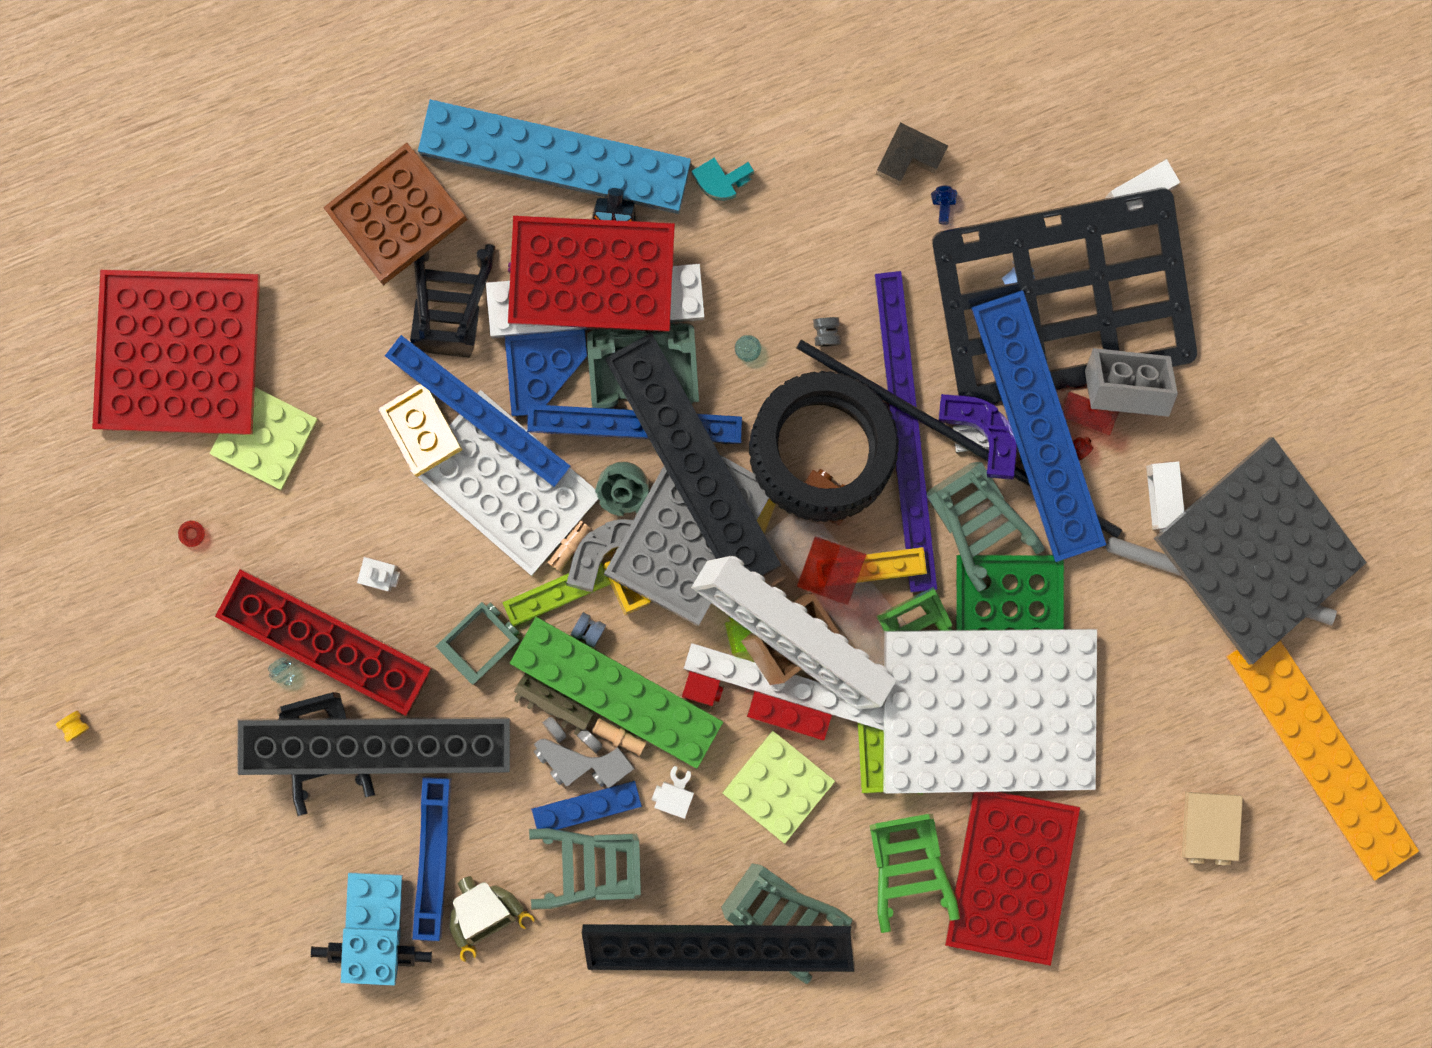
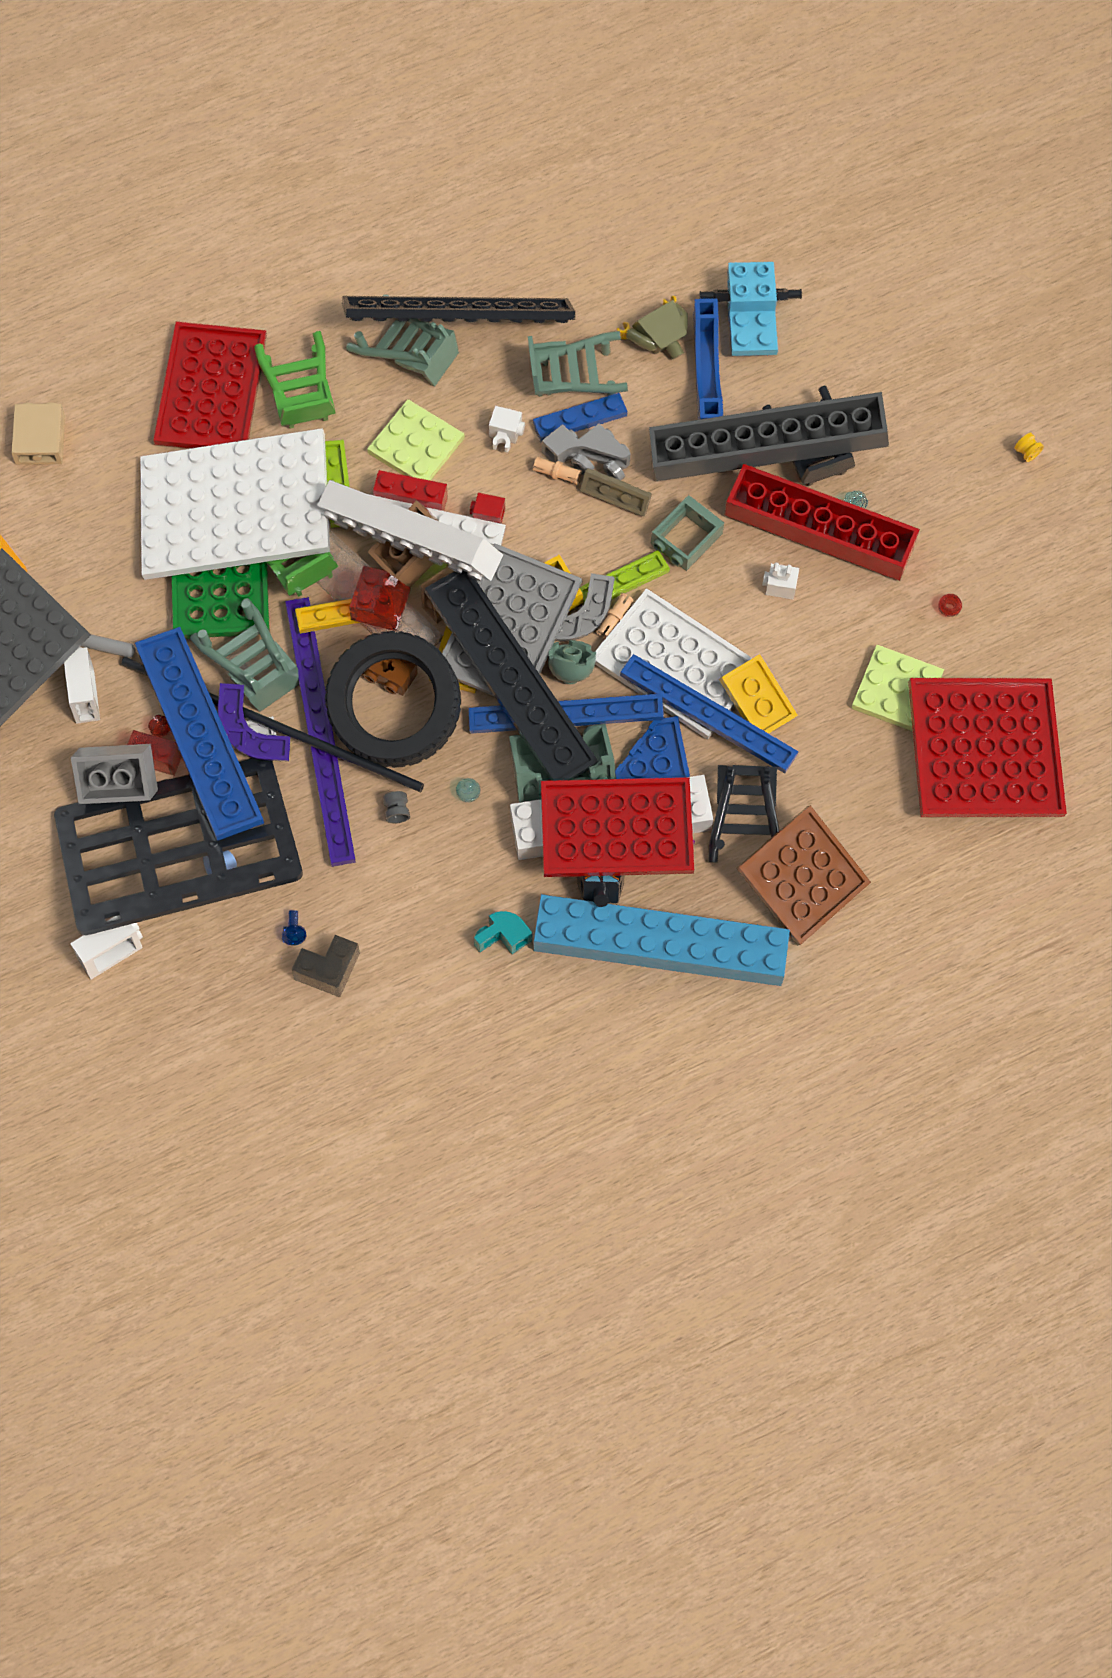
camera: 175 degrees right, 20 degrees down
bright green brick [509,617,723,769] -> none
sand blue wheel [570,612,606,648] -> none

